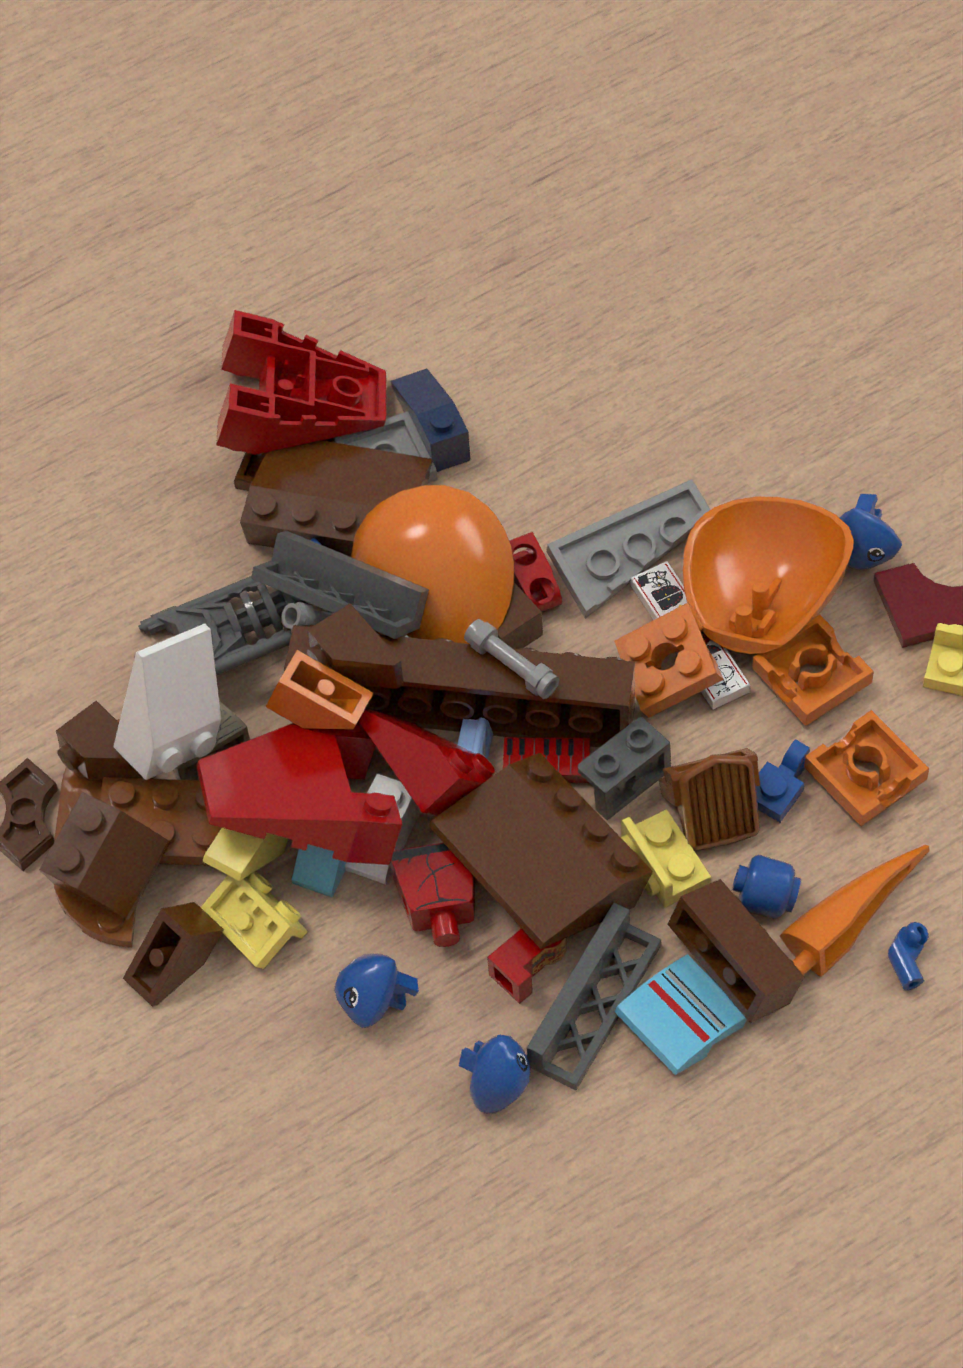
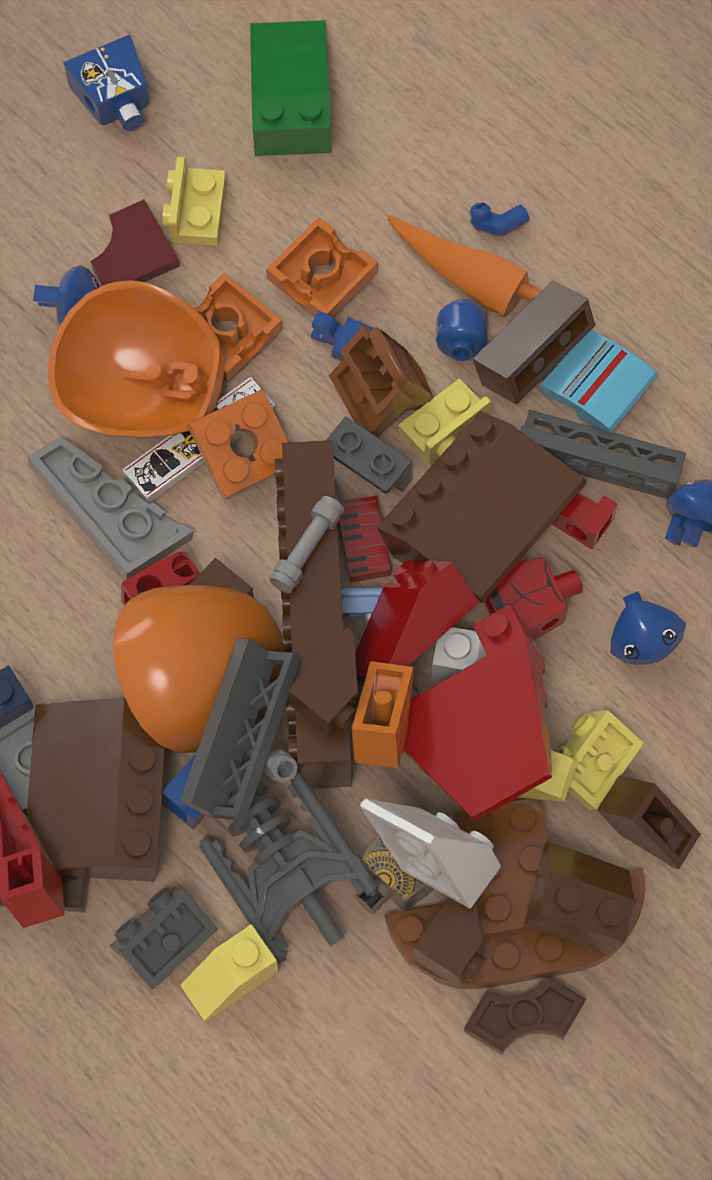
camera: 105 degrees left, 10 degrees up
none -> dark grey bracket [110,887,218,990]
none -> light yellow slope [180,924,279,1023]

